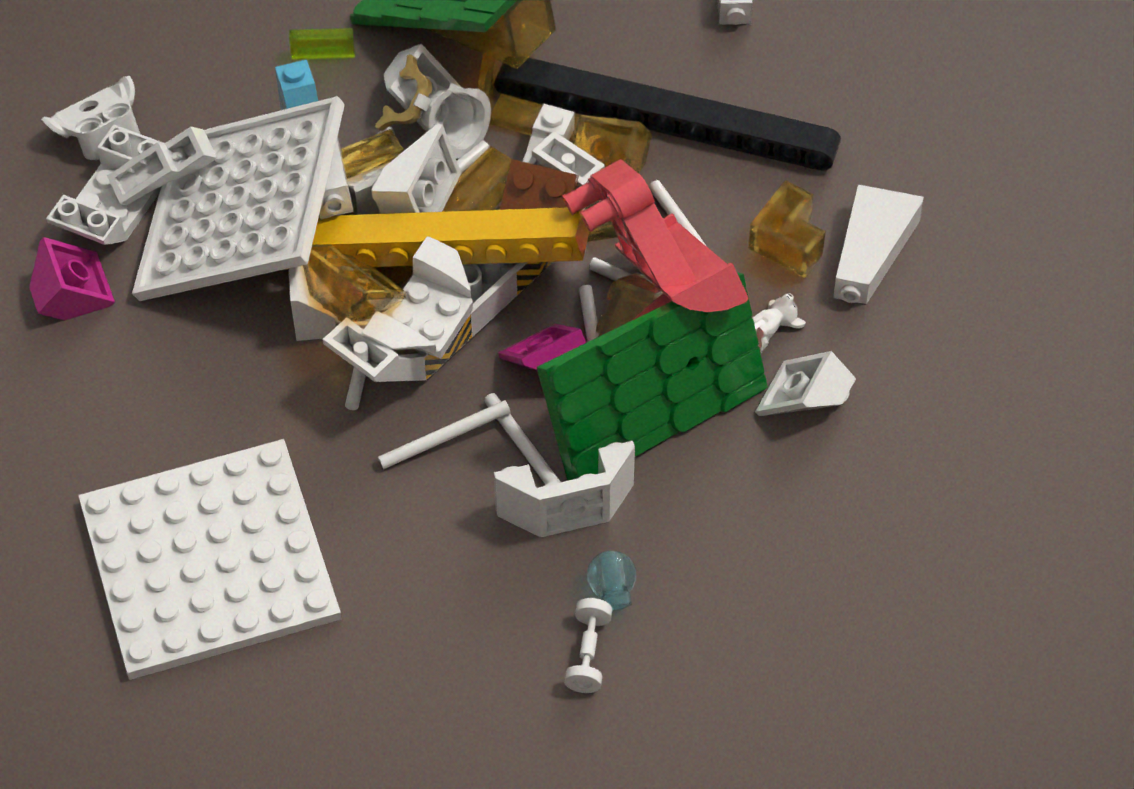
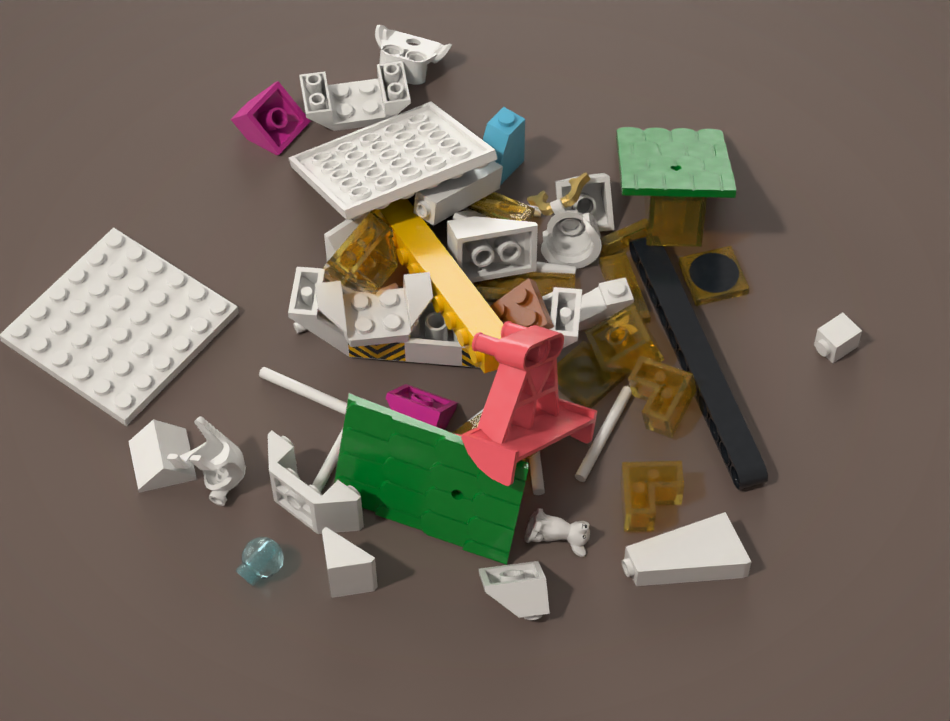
camera: 55 degrees right, 0 degrees up
white slope [107,126,217,205] -> none
clear neon green tile [289,28,355,59] -> none
white wheel [564,598,612,693] -> none
none -> white slope [128,419,197,493]
none -> white piece [167,416,246,506]
none -> white slope [322,527,378,598]
none -> clear yellow brick [628,355,696,438]
none -> tile [678,246,750,306]

